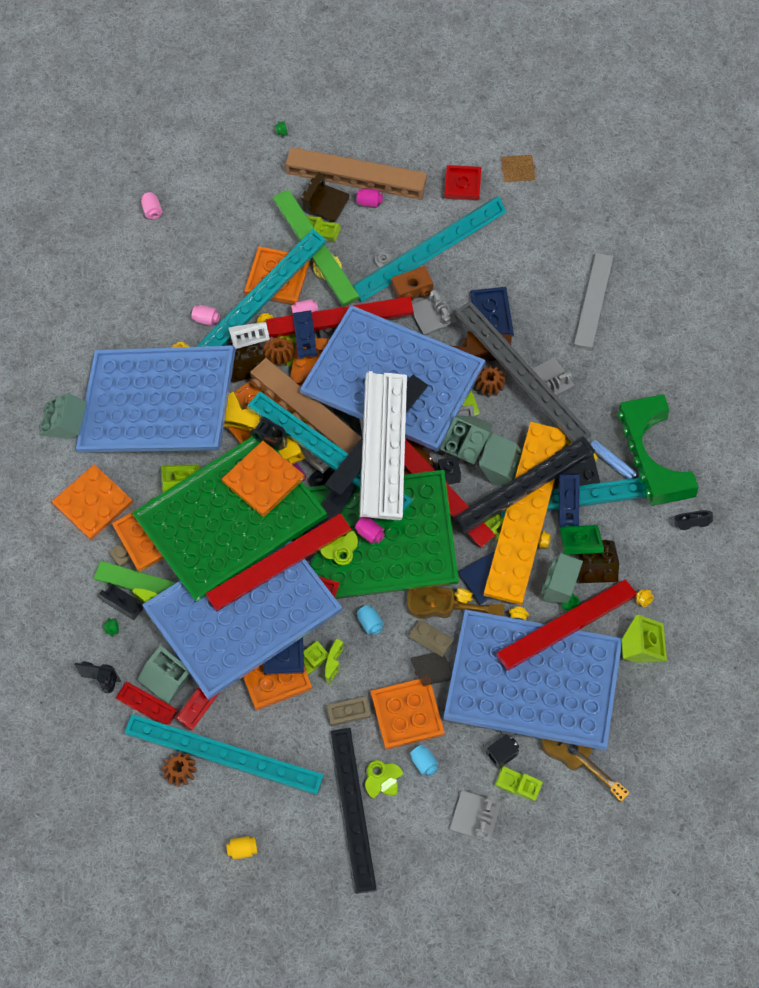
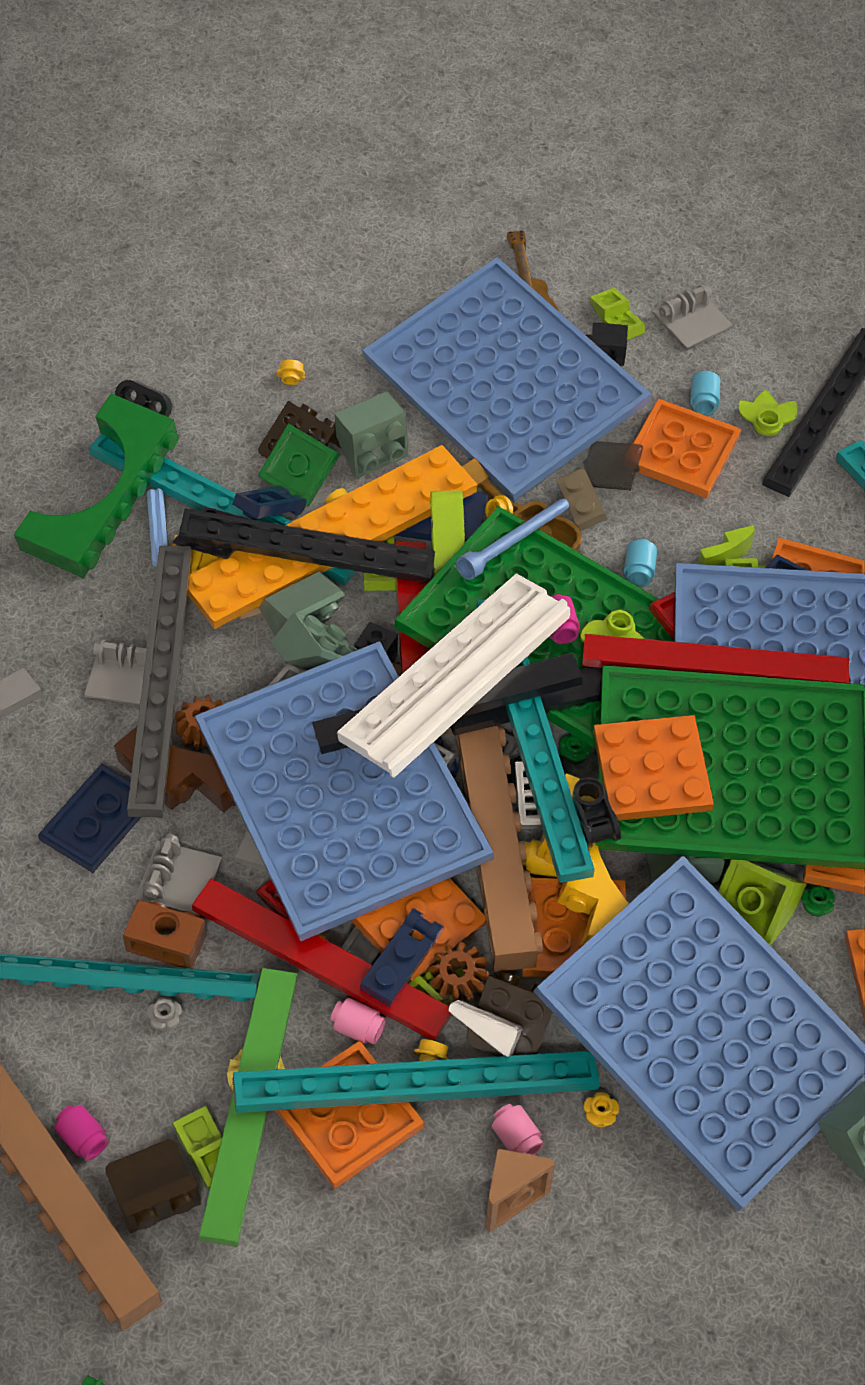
camera: 145 degrees left, 10 degrees down
dark tan plate [327,696,371,727] -> none
red tile [496,579,637,671] -> none
yellow plate [509,606,529,620] -> none
lime slope [622,615,667,663] -> none
none -> lime beam [430,490,465,577]
none -> medium blue piece [456,499,569,580]
none -> medium nougat slope [485,1149,555,1233]

